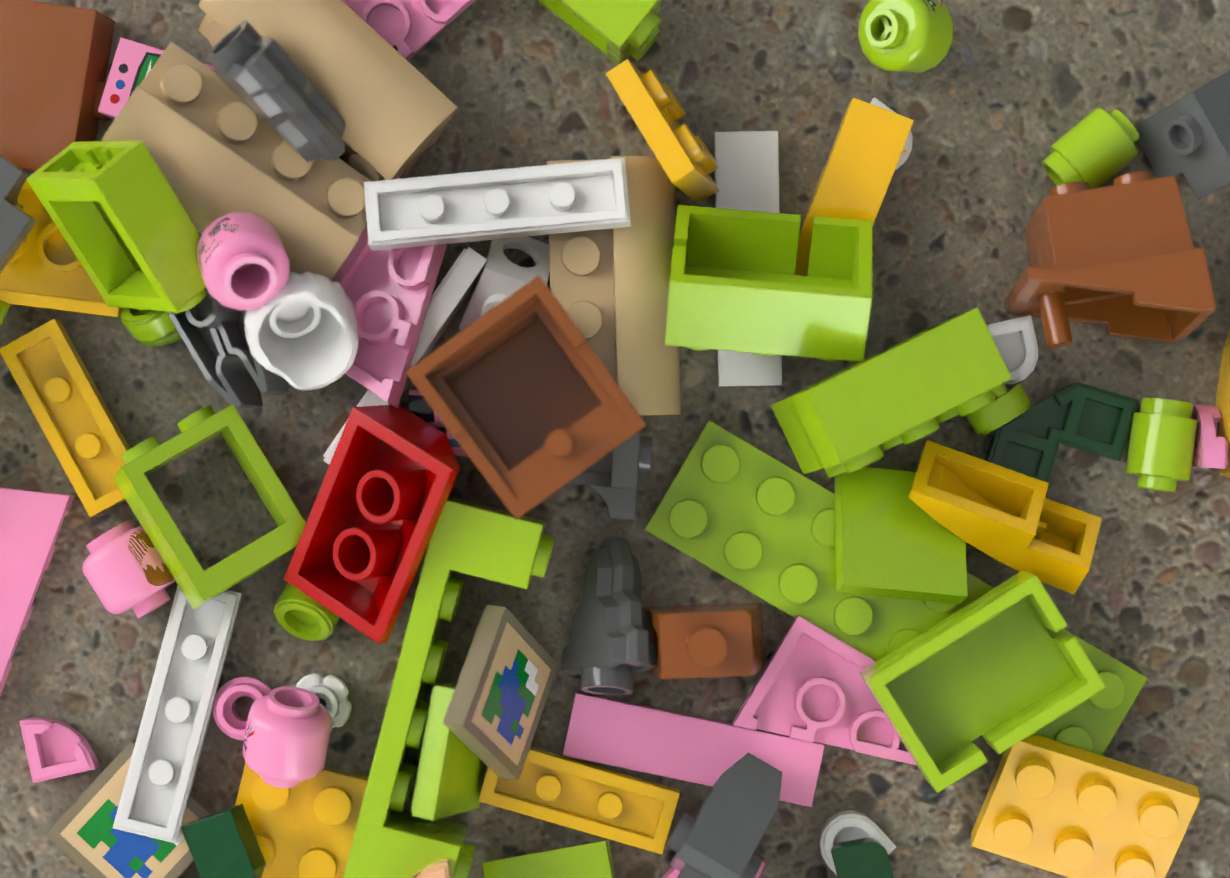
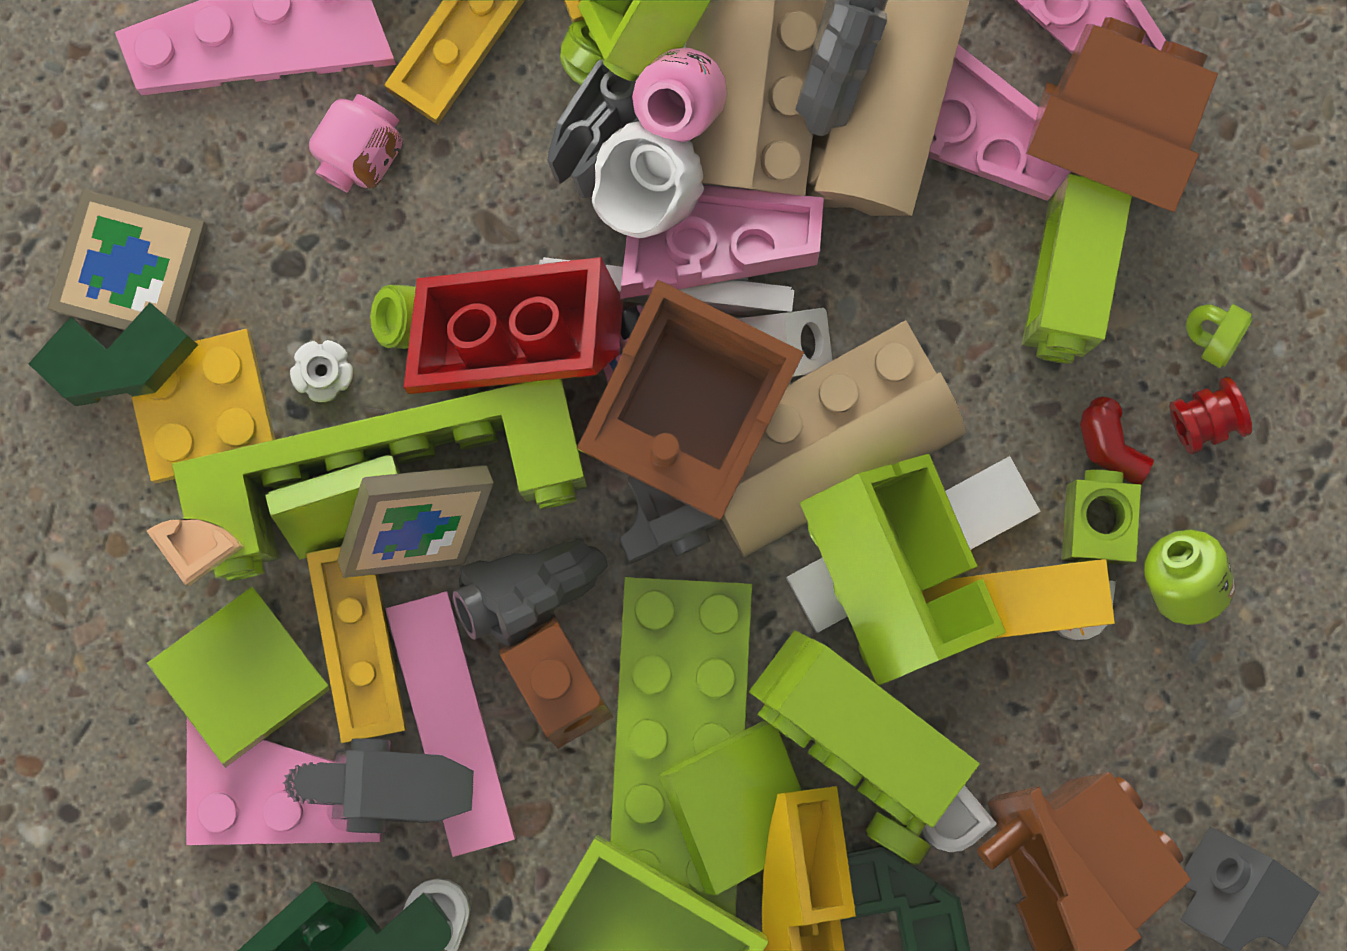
camera: 55 degrees right, 5 degrees down
bright pink tile [19,717,100,783] -> none
lime window [113,405,306,610] -> none
white tile [113,586,243,843] -> none
bright pink plate [213,676,272,740] -> none
bright pink head [243,686,333,788] -> none
white tile [364,158,631,251] -> none
yellow plate [605,59,720,204] -> none
bright pink wing [732,615,917,765] -> none
lime brick [1041,107,1140,189] -> none
none -> lime brick [1062,470,1141,565]
none -> red arm [1080,396,1154,485]

